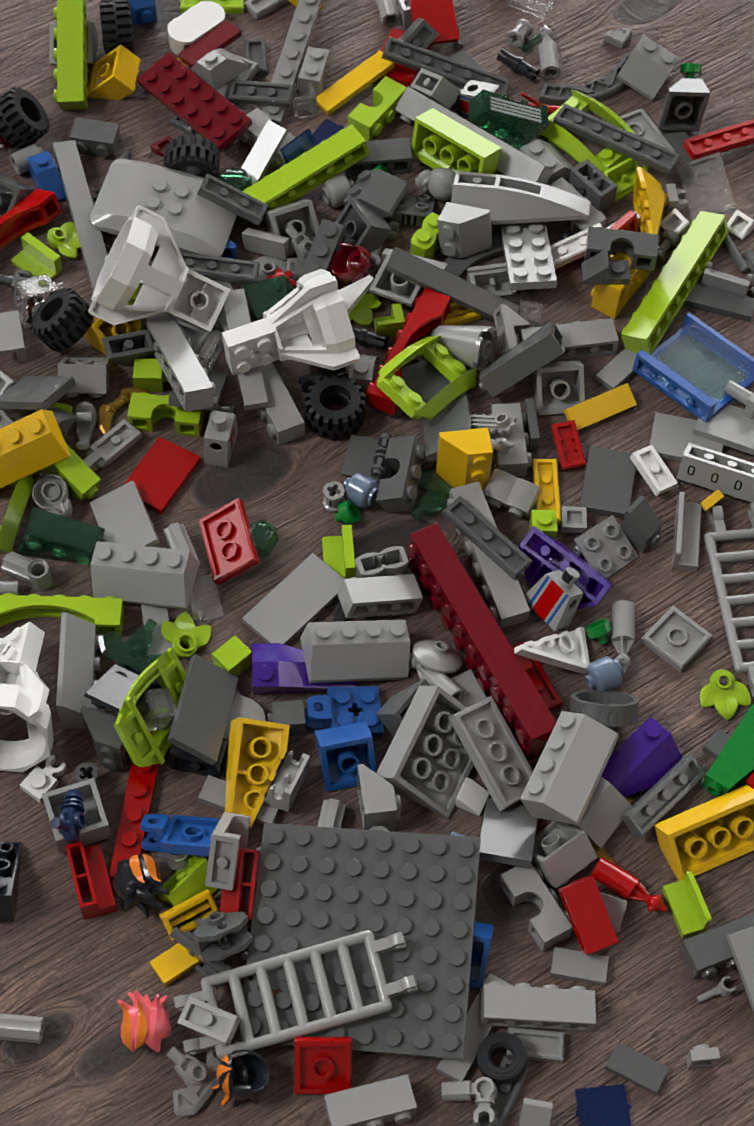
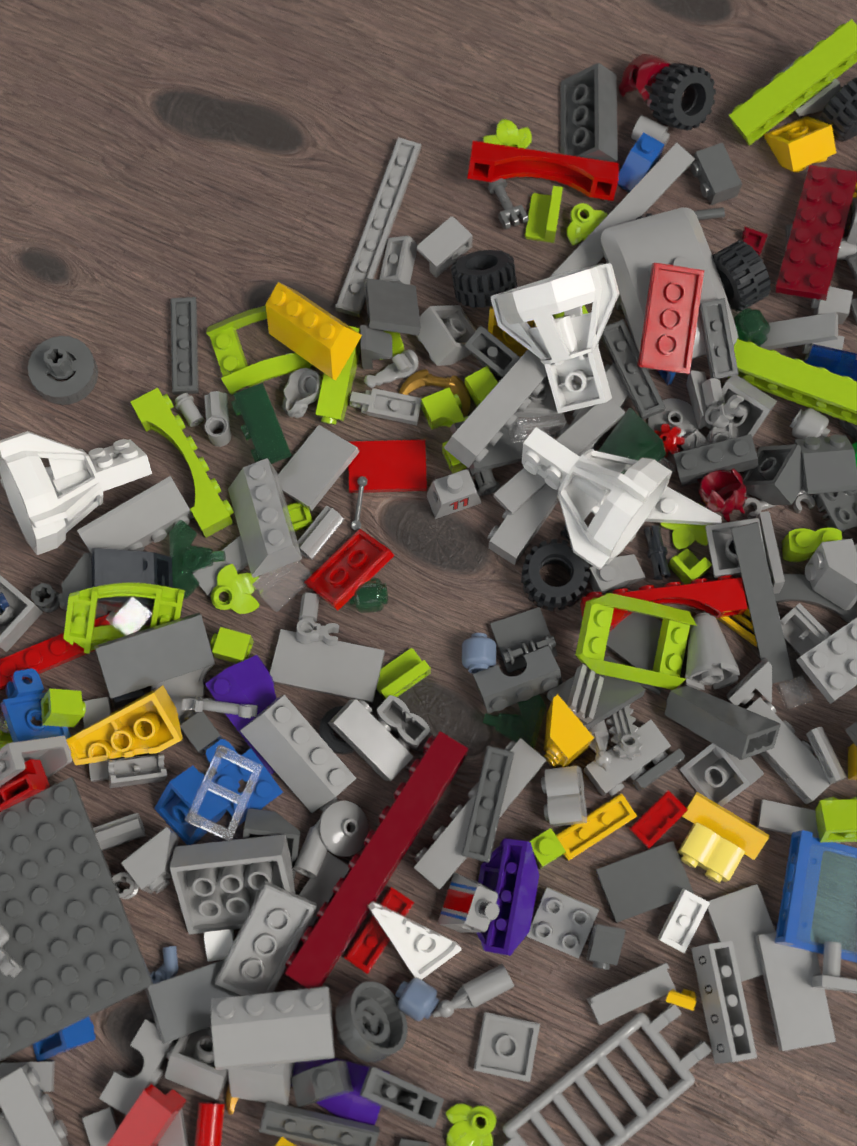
camera: 60 degrees right, 15 degrees up
clear torso [13,275,67,328] -> none
white plate [20,755,67,803] -> none
light grey bush [323,481,345,513] -> none
green tile [335,499,361,525] -> none
light grey plate [561,506,587,533] -> none
green tile [585,618,612,644] -> none
none -> lime brick [41,688,86,727]
none -> light grey bar [182,696,258,718]
none -> clear window [185,745,263,841]
none -> dark grey slope [291,1061,353,1107]
none -> light grey bar [296,592,339,646]
none -> dark grey hinge [351,476,368,530]
none -> dark grey slope [360,1066,444,1128]
none -> light grey tile [567,664,604,724]
none -> tile [638,263,705,374]
none -> light yellow brick [678,822,745,883]
none -> light grey bar [702,378,747,428]
none -> light grey slope [806,727,847,784]

